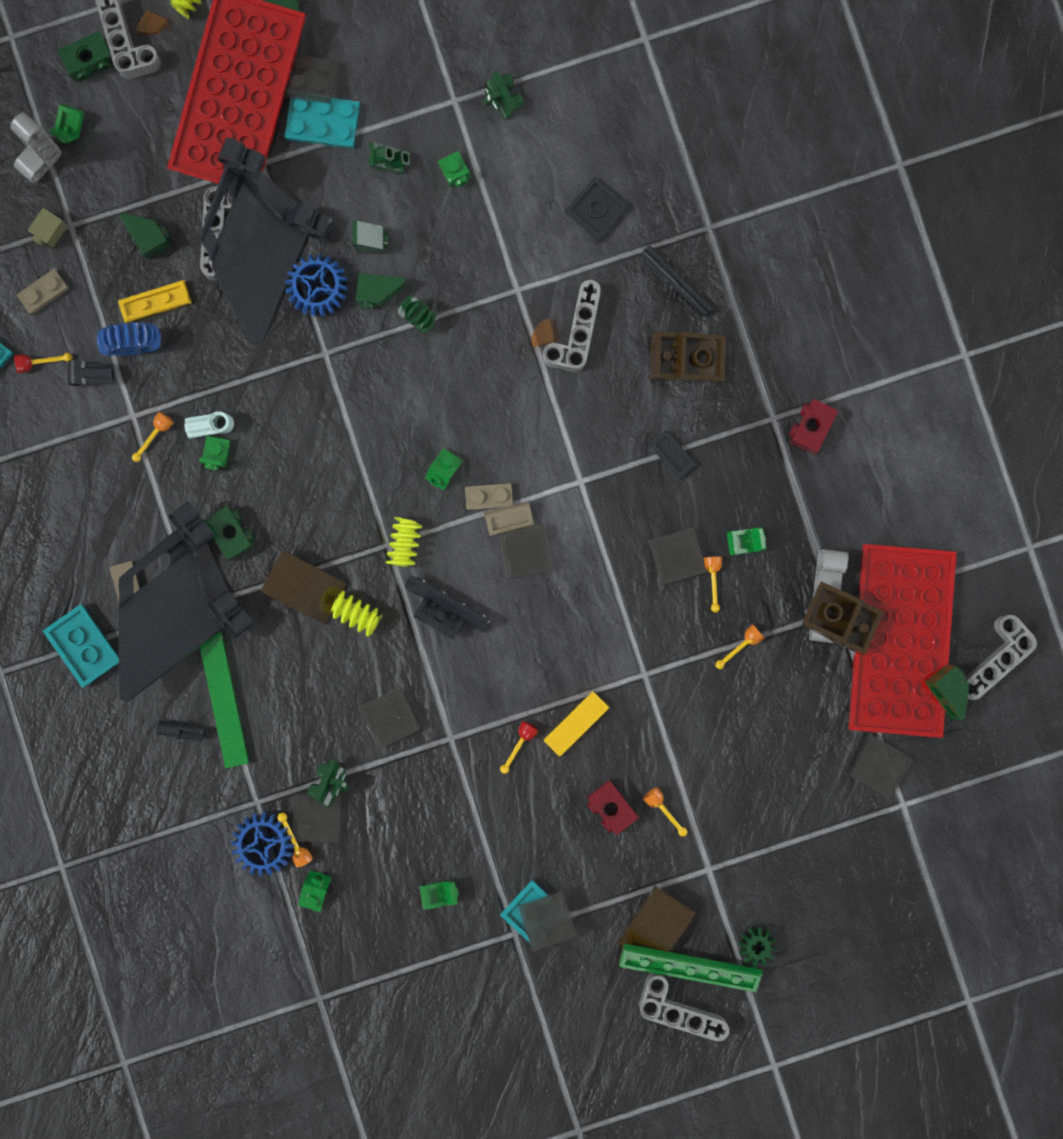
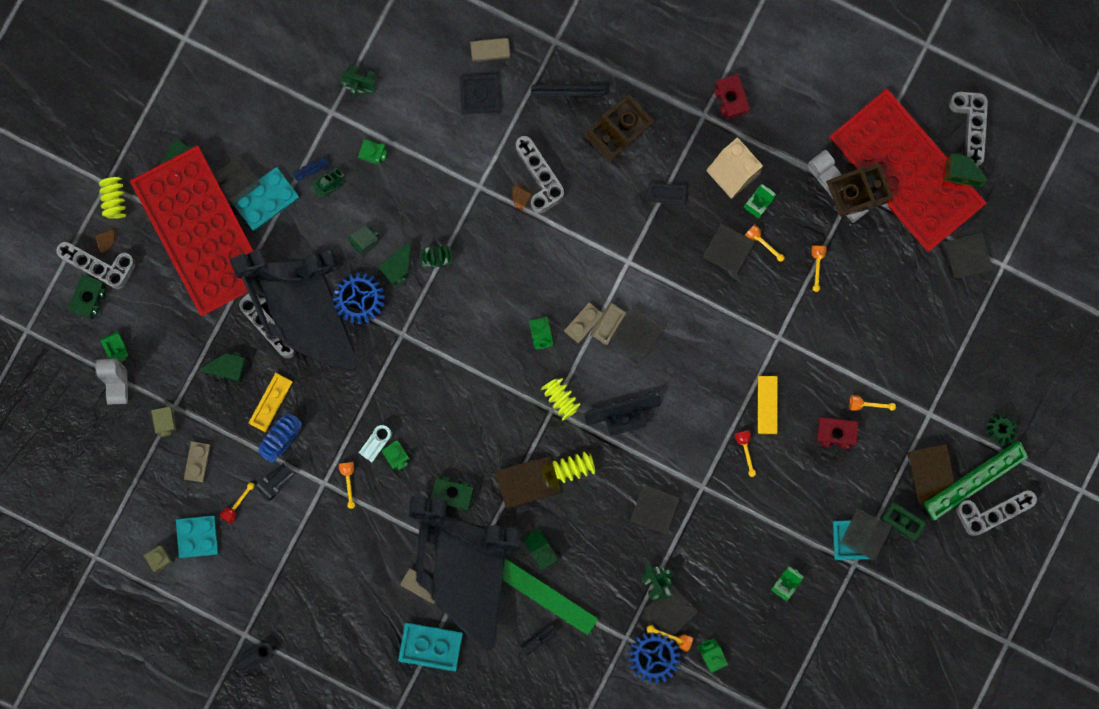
camera: 45 degrees left, 5 degrees down
none -> dark blue axle [293,157,329,181]
none -> dark tan tile [471,38,510,62]
none -> dark green slope [522,528,558,571]
none -> tan slope [706,137,763,199]
none -> dark green brick [880,503,926,541]

